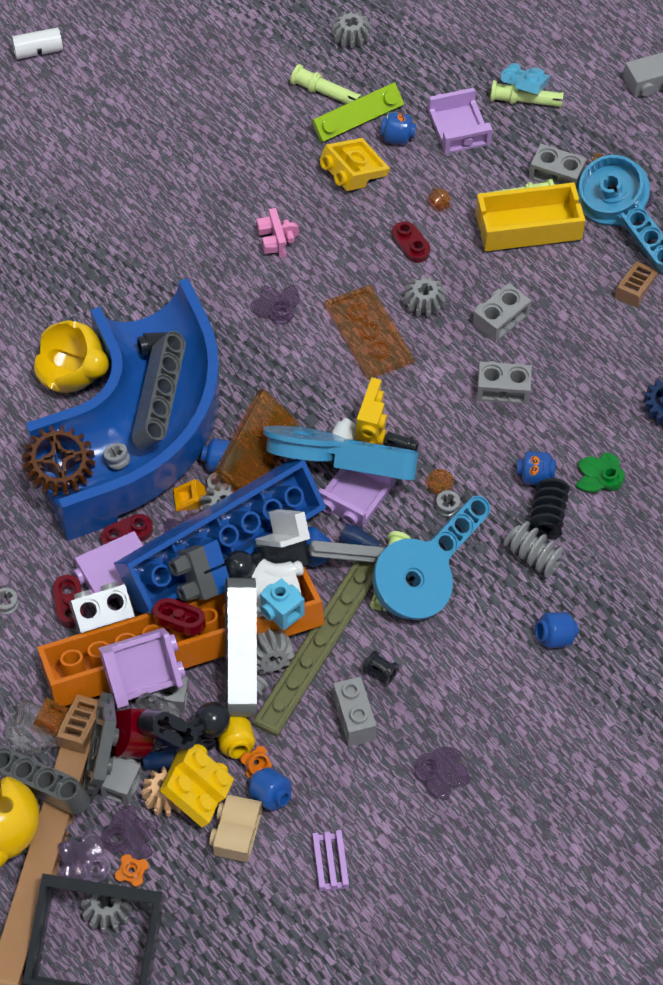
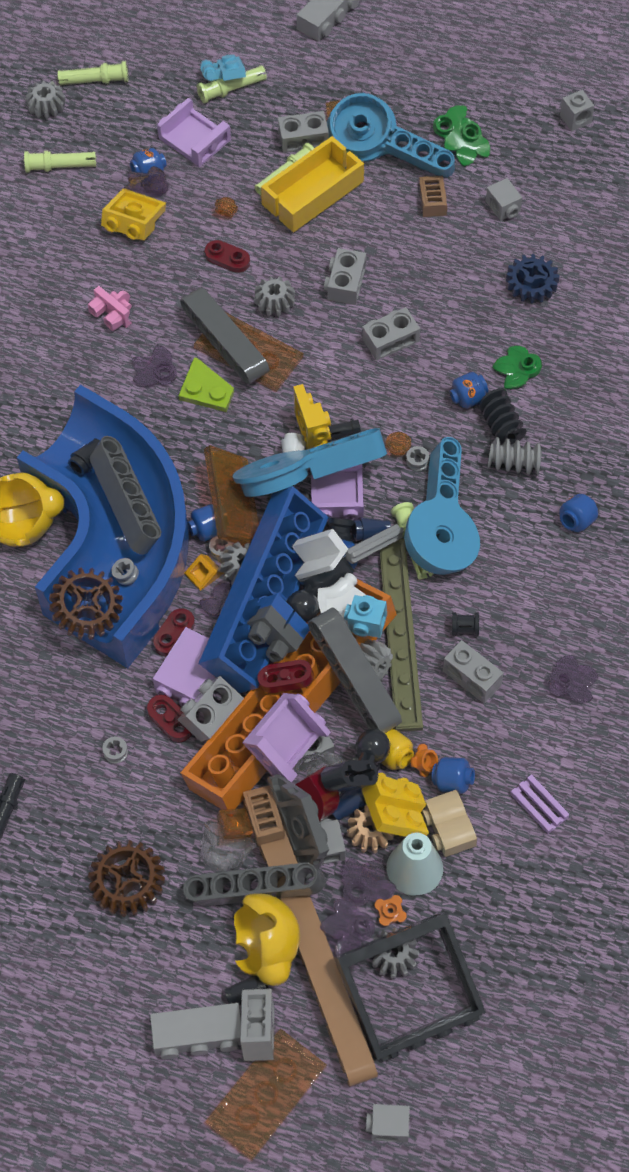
camera: 30 degrees left, 5 degrees up
lime plate [311,82,404,142] -> none
none -> yellowish green pin [58,61,128,86]
none -> clear purple plate [124,166,169,196]
none -> lime wing [179,357,234,412]
none -> dark grey beam [180,287,270,385]
none -> black wheel [328,517,354,541]
none -> light aqua cone [387,833,443,896]

